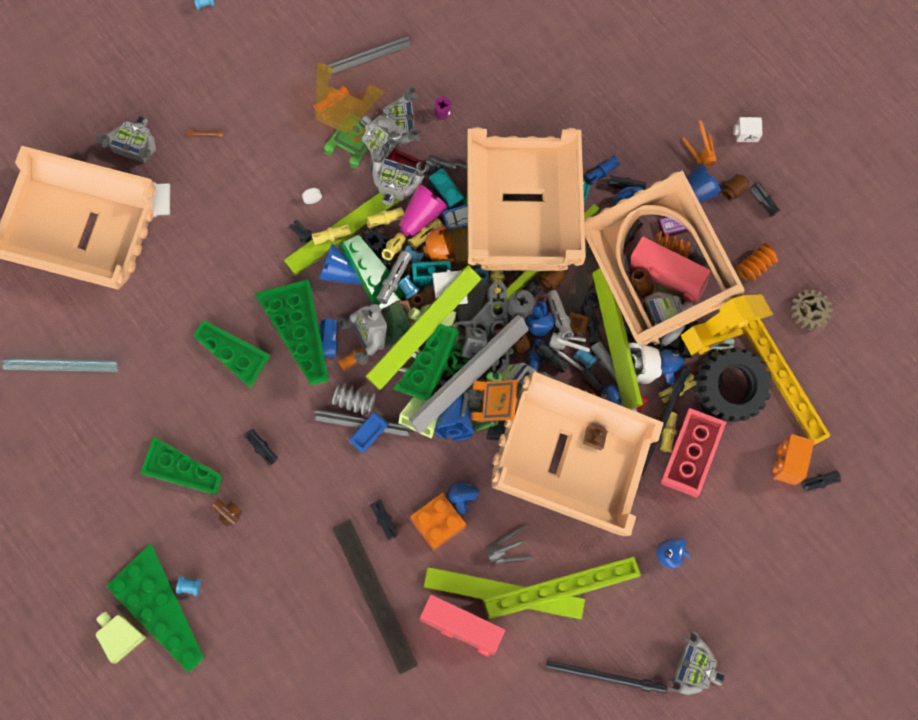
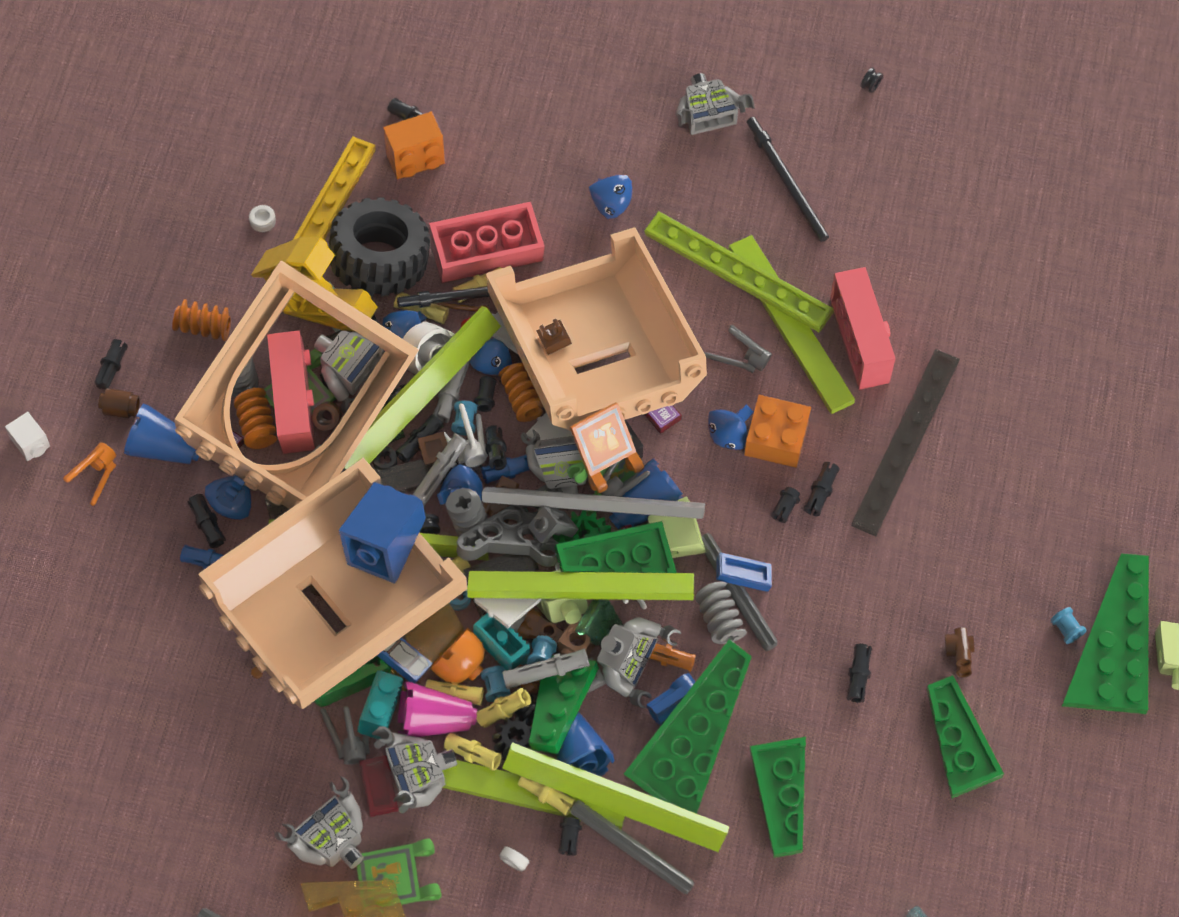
camera: 125 degrees left, 10 degrees down
light grey torso [359,115,405,174] -> none
magenta bush [435,97,451,120] -> none
dark tan gear [790,289,833,331] -> none
none -> white tile [249,205,276,232]
none -> blue slope [339,482,426,584]
none -> lime tile [502,743,729,852]
none -> dark grey axle [570,800,694,895]
none -> black pin [771,487,800,523]

